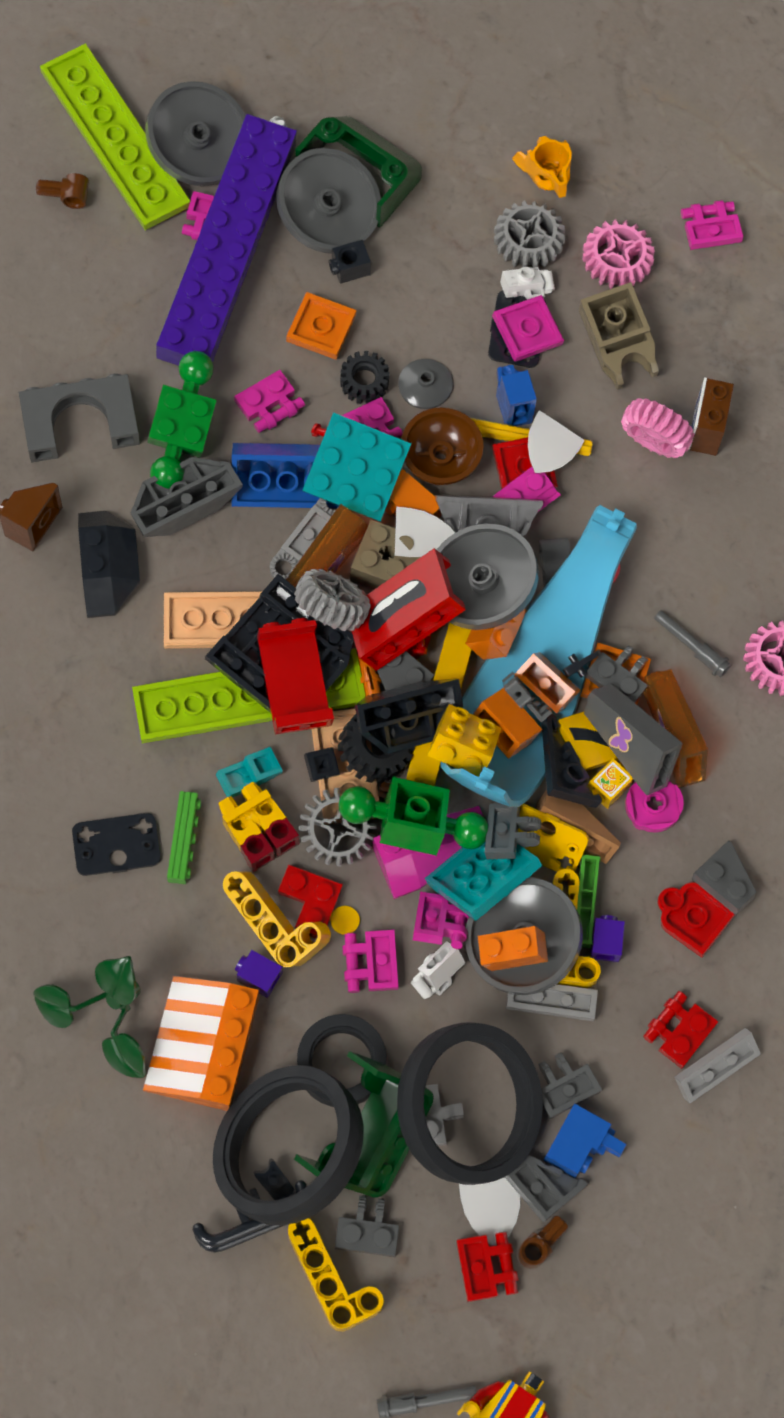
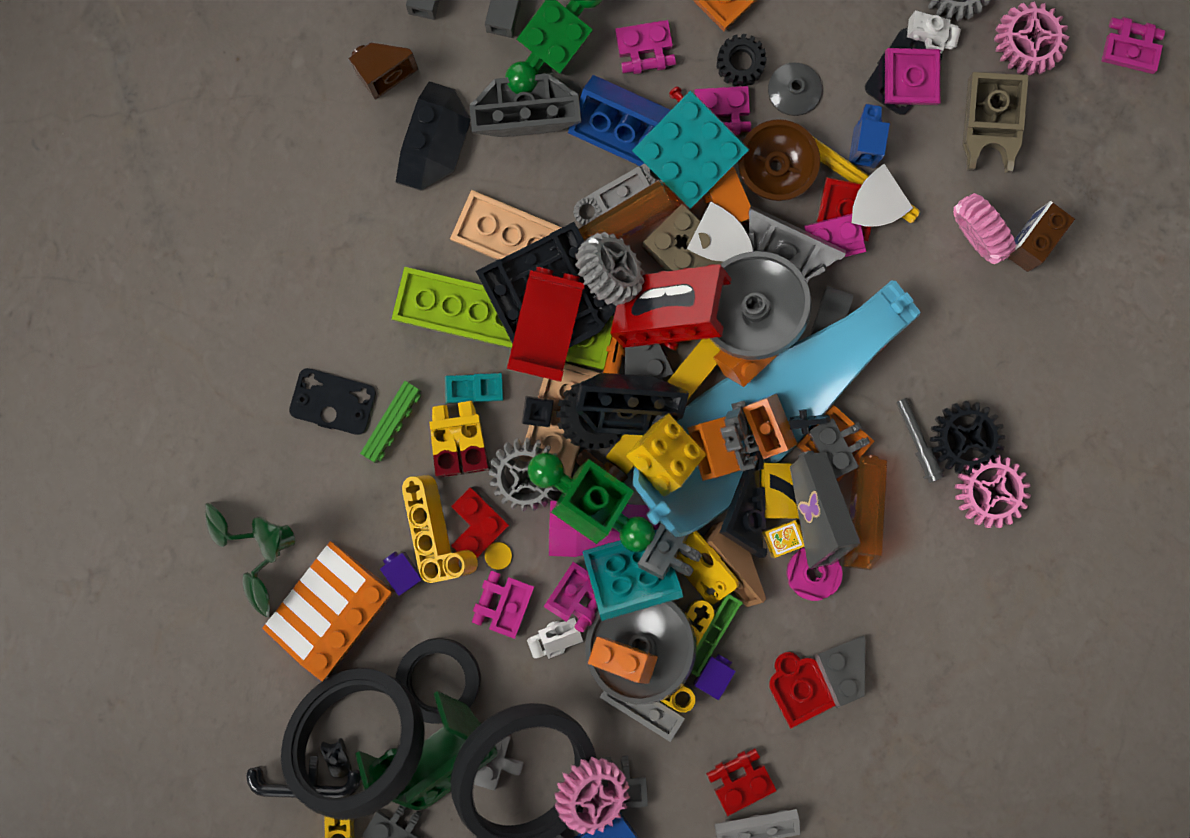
camera: 25 degrees right, 15 degrees up
none -> bright pink gear [554,757,630,835]
none -> black gear [930,401,1006,475]

